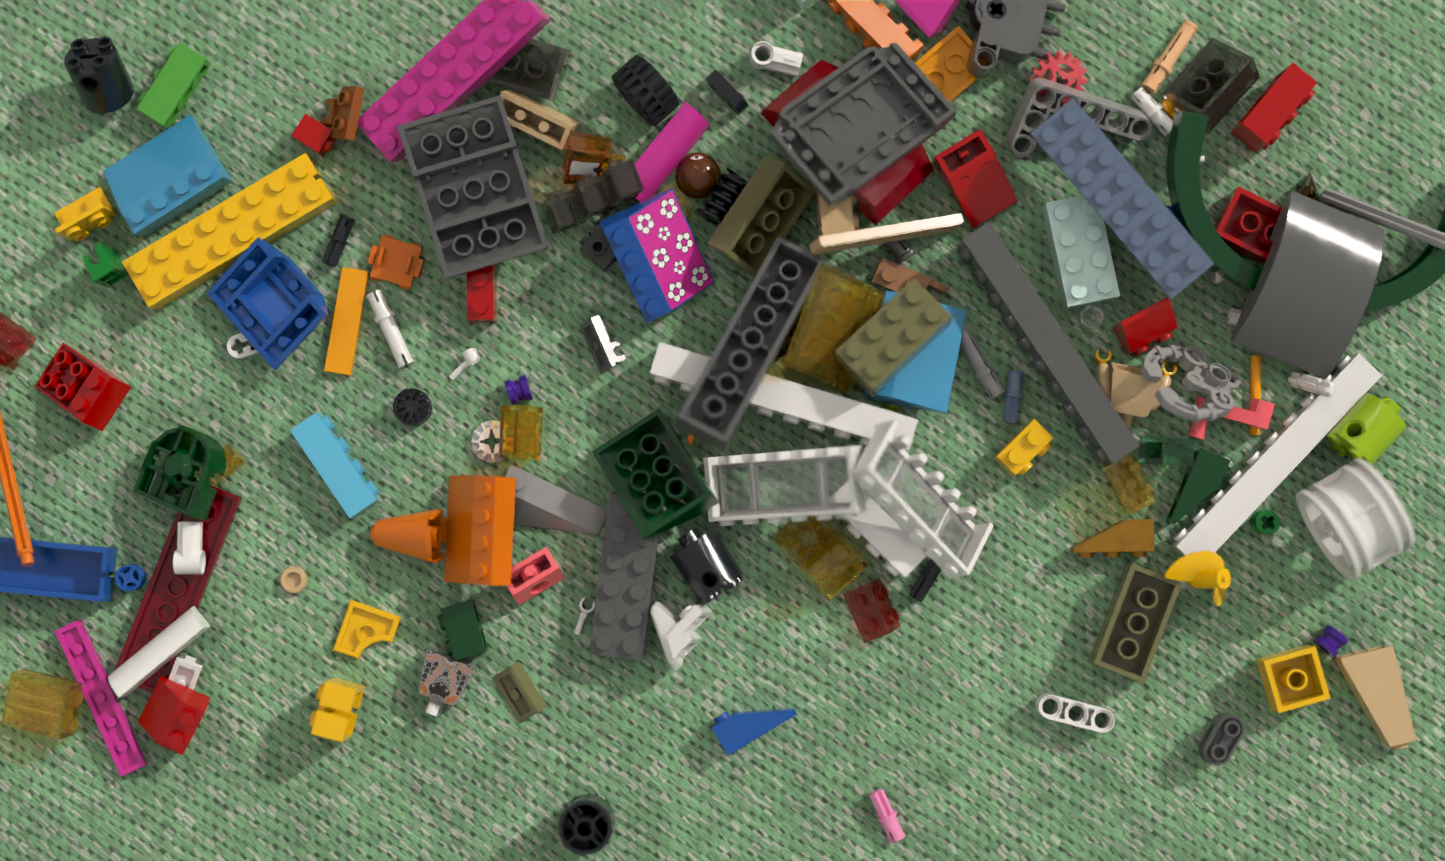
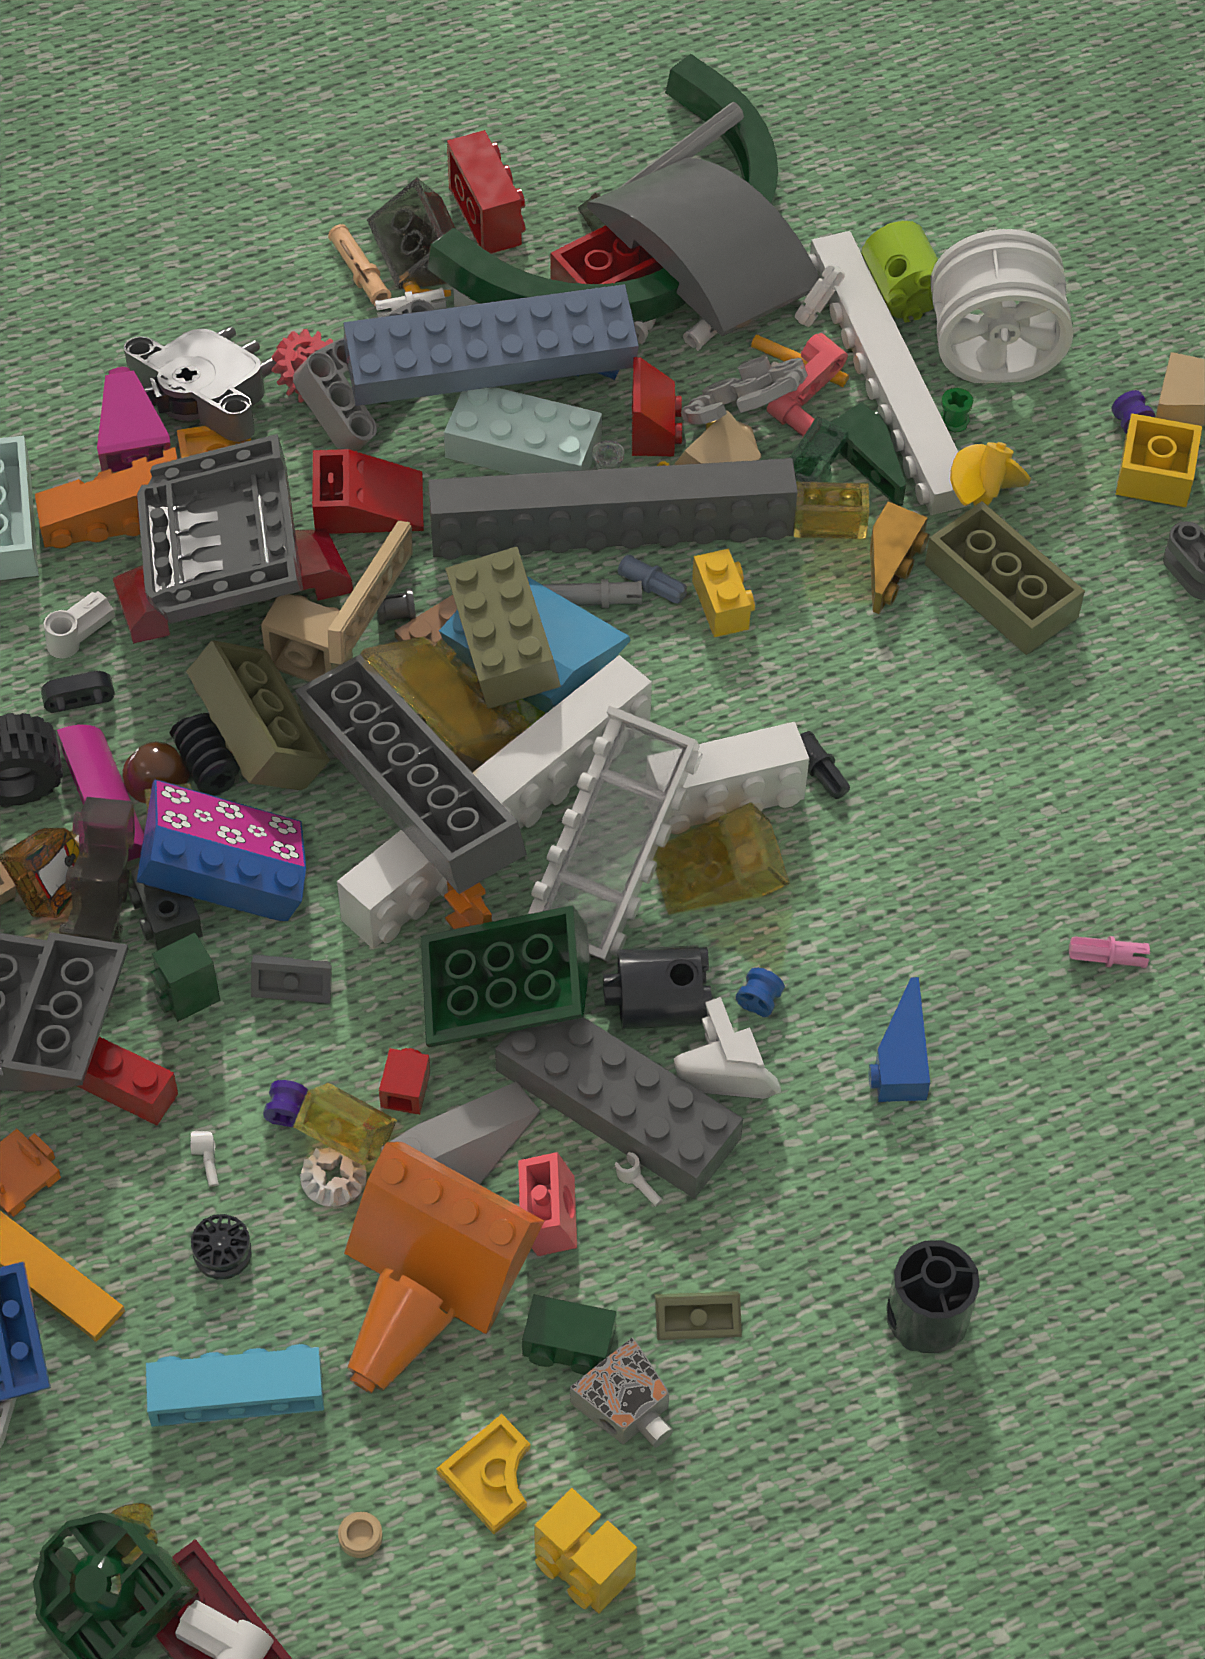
camera: 65 degrees left, 30 degrees down
white pin [366,289,414,368] -> none
clear red bracket [843,578,901,643] -> none
white window [850,420,993,578] -> none
white beam [1035,693,1115,733] -> none
none -> dark green brick [150,933,220,1022]
none -> red brick [379,1048,430,1115]
none -> blue wheel [736,967,785,1017]

